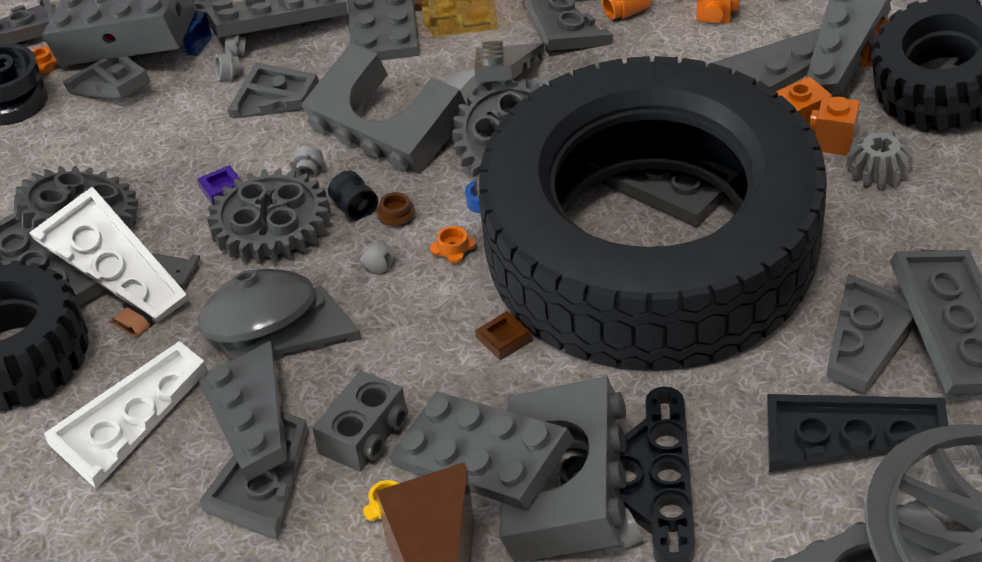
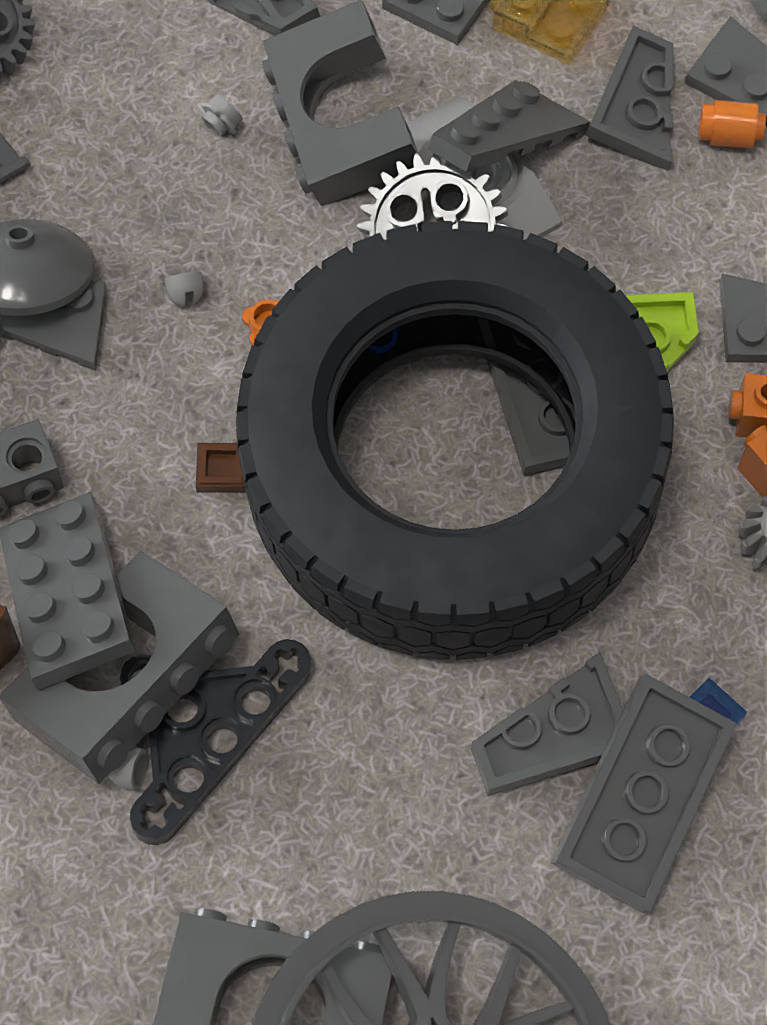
camera: 30 degrees right, 20 degrees up
dark purple tile [197,165,242,205] -> none
dark grey gear [207,168,331,264] -> none
black wheel [328,170,378,222] -> none
reddish brown plate [377,192,415,226] -> none
black wing [767,394,948,473] -> none

